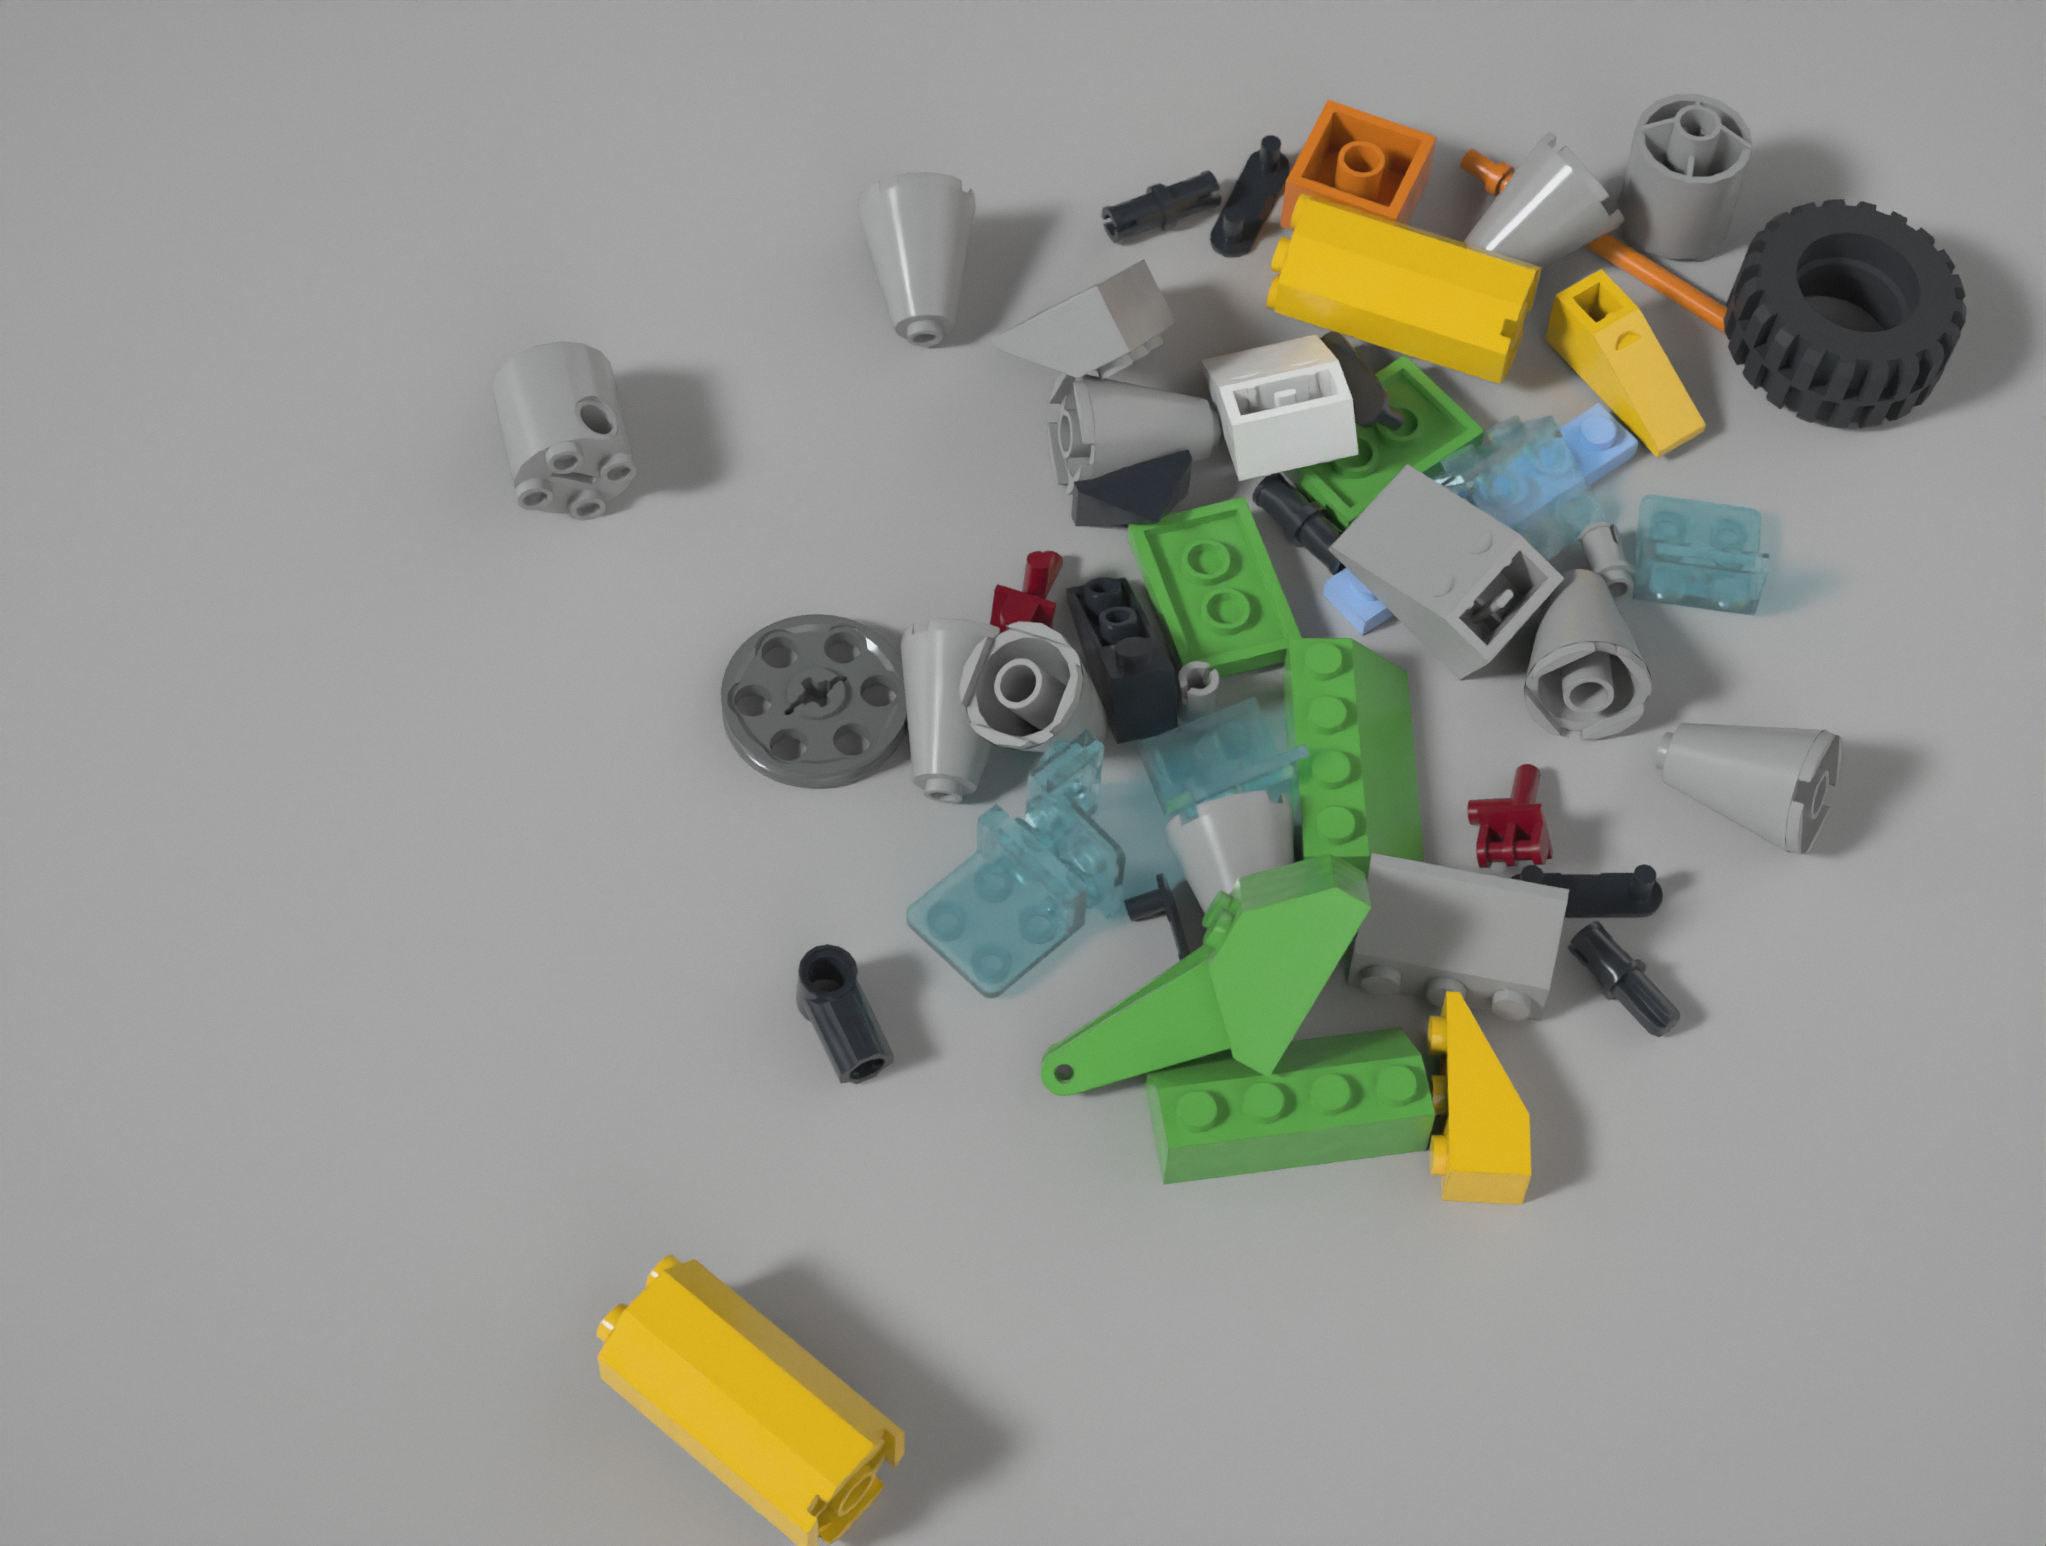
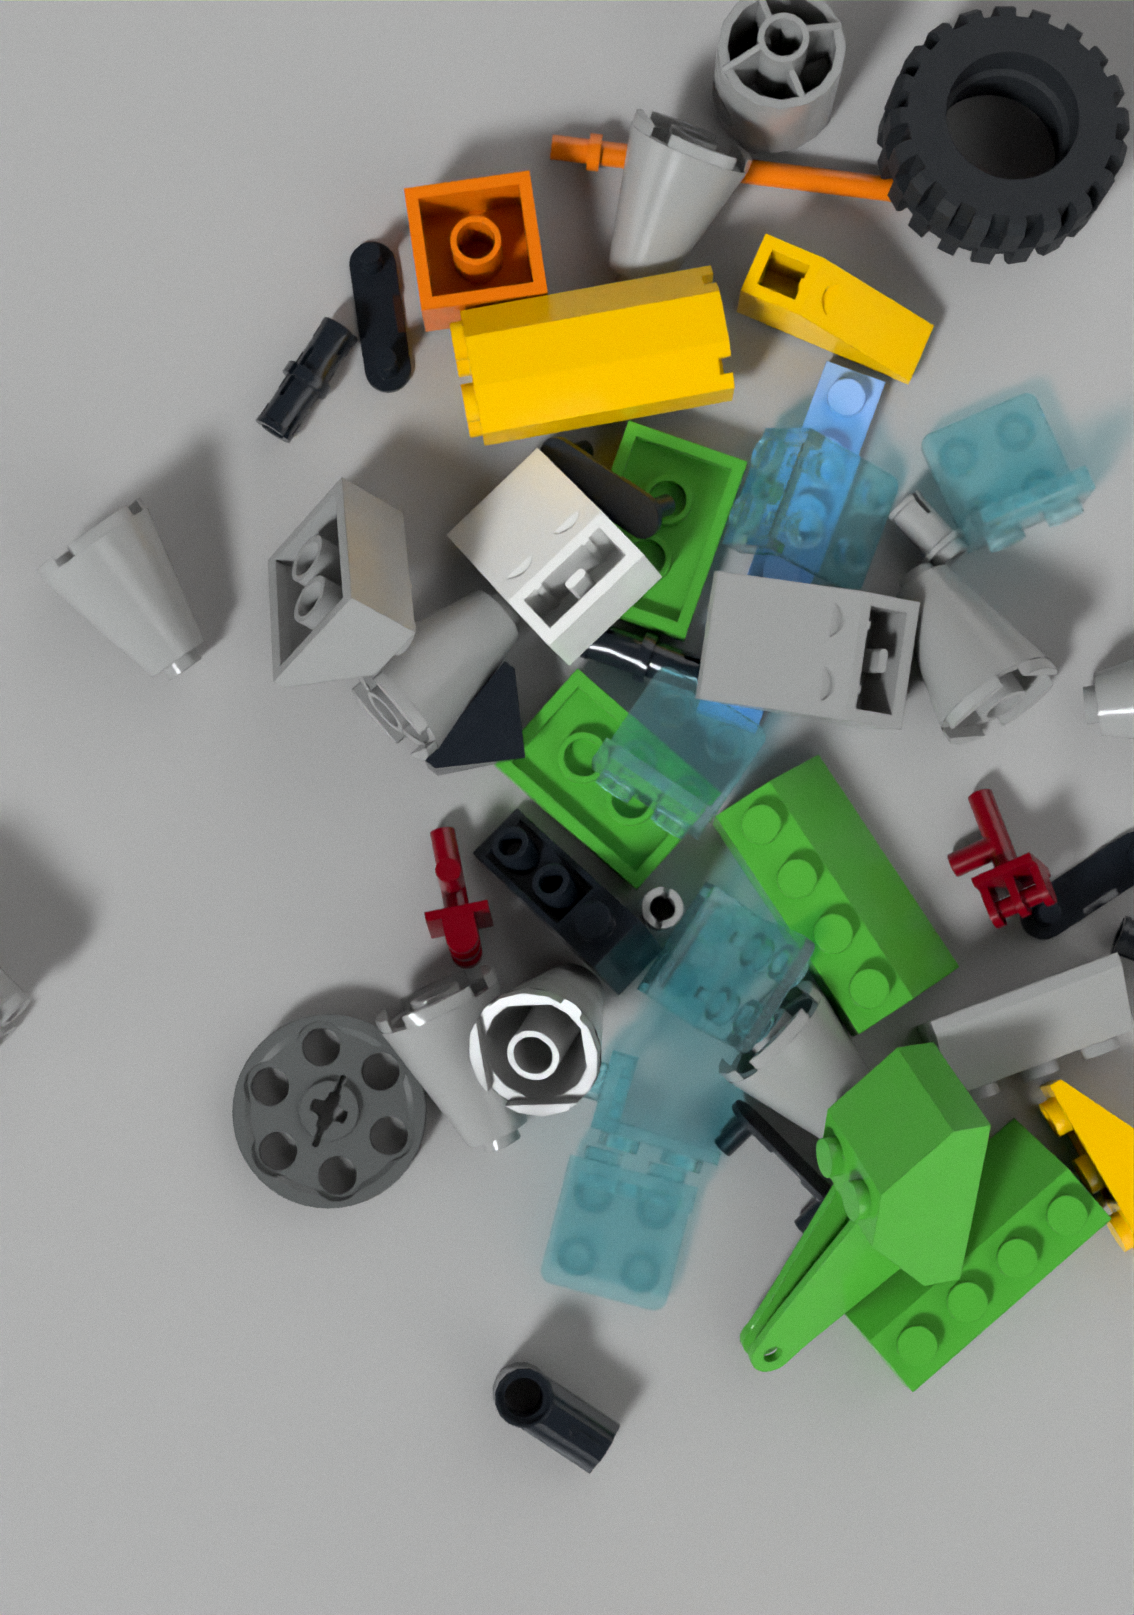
camera: 25 degrees left, 25 degrees up
none -> clear light blue bracket [592,667,766,840]

